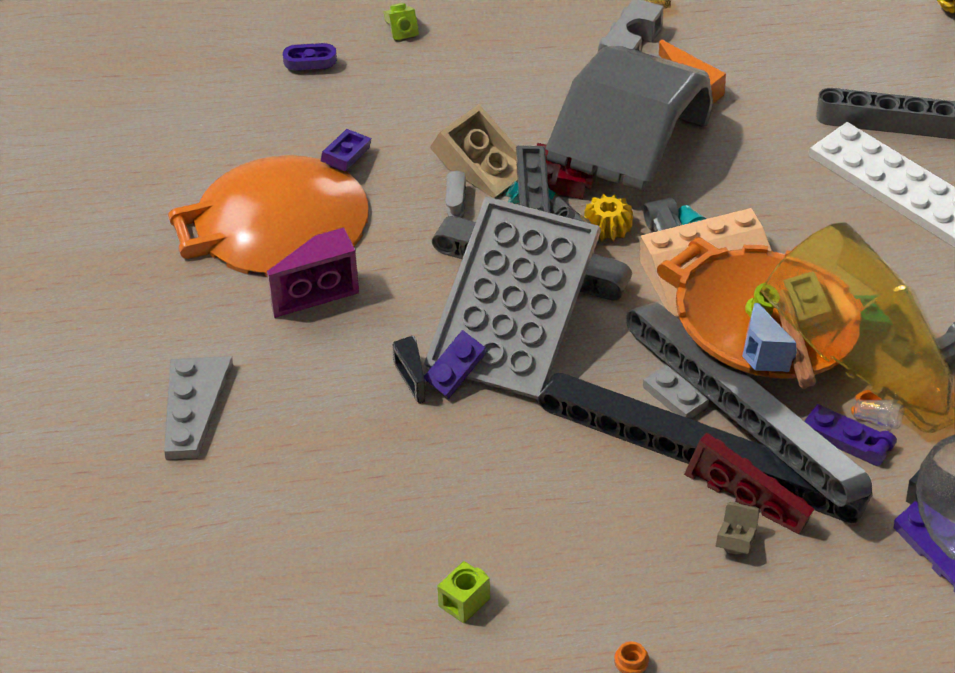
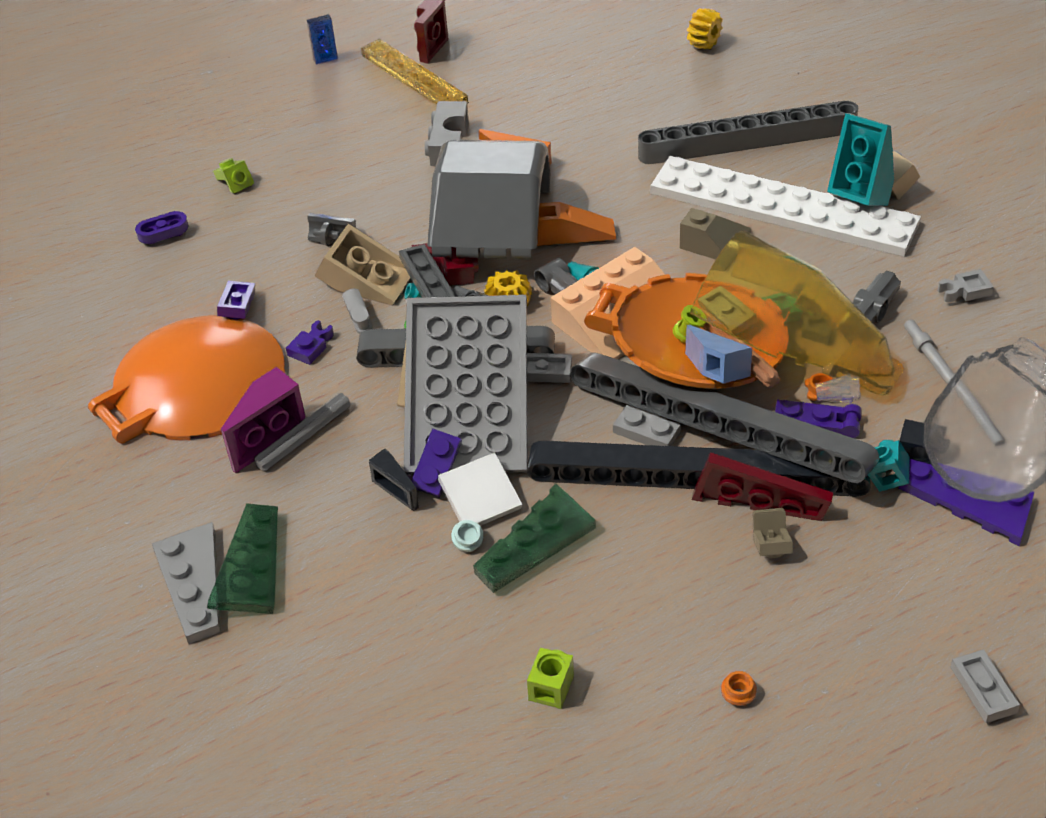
camera: 20 degrees left, 0 degrees up
none -> clear green wing [207,503,278,614]
none -> light grey axle [254,393,350,471]
none -> dark purple plate [286,320,334,365]
none -> dark grey hips [307,213,356,246]
none -> white tile [438,452,522,526]
none -> light aqua plate [451,520,483,552]
none -> clear green wing [473,483,596,593]
none -> light grey plate [527,353,572,383]
none -> orange slope [537,202,616,246]
none -> dark tan slope [679,208,751,264]
none -> teal brick [868,440,910,492]

